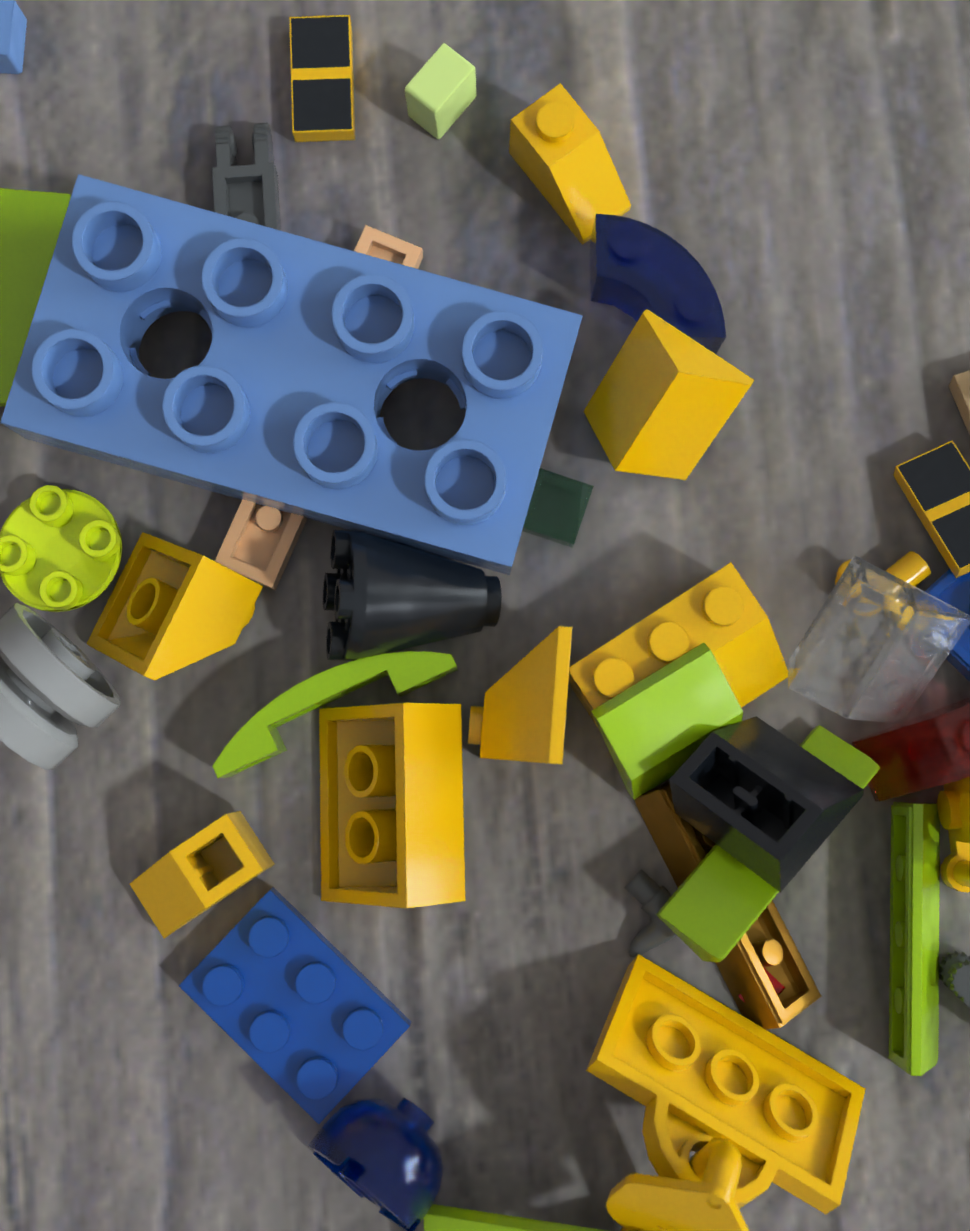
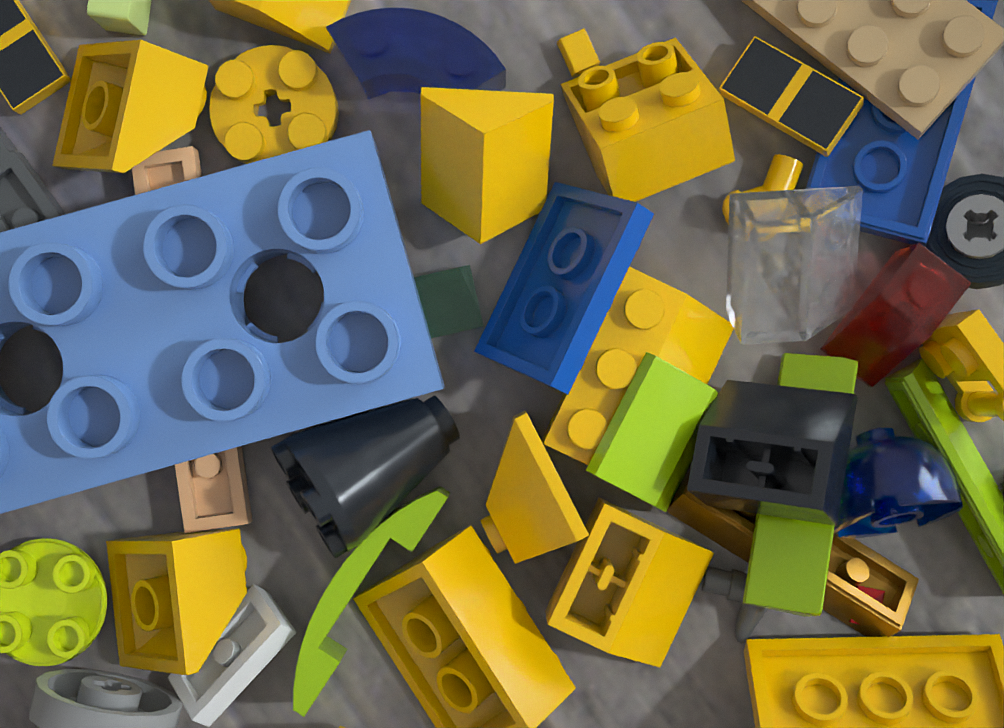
camera: 30 degrees left, 5 degrees up
none -> yellow slope [52,40,209,173]
none -> white plate [167,584,297,727]
none -> yellow plate [209,45,339,164]
none -> blue plate [474,182,654,395]
none -> yellow slope [545,497,714,668]
none -> yellow piece [557,28,600,78]
none -> yellow slope [560,37,735,202]
none -> clear blue cylinder [834,427,963,538]

